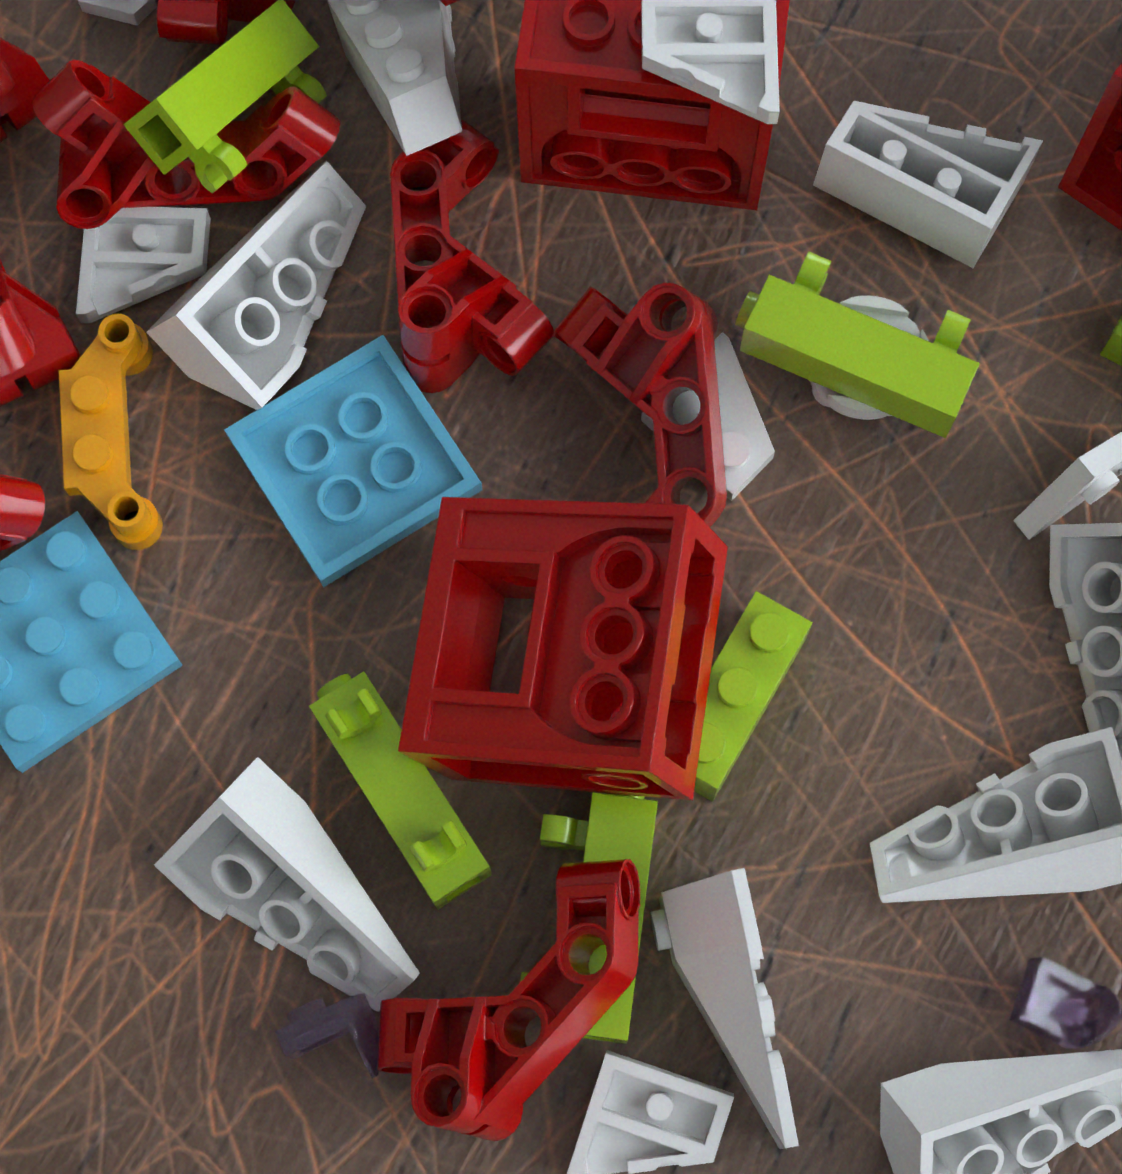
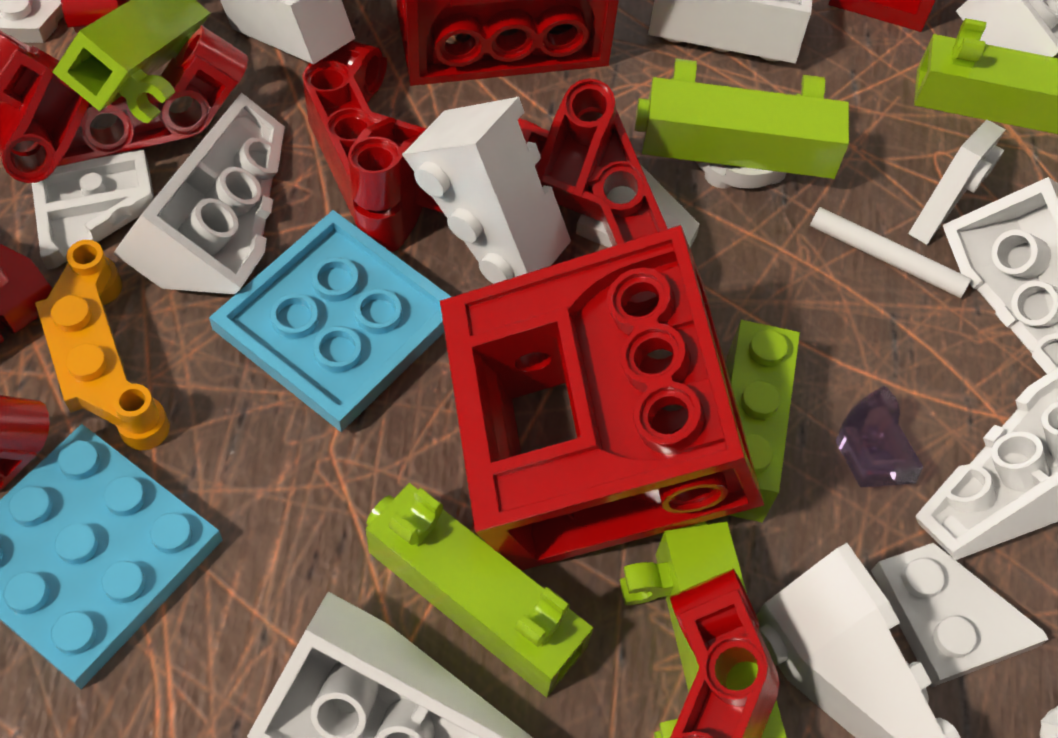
camera: 25 degrees left, 15 degrees down
none -> white wedge [402,97,571,284]
none -> white bar [810,207,971,298]
none -> plate [836,386,924,488]
none -> white wing [871,543,1049,687]

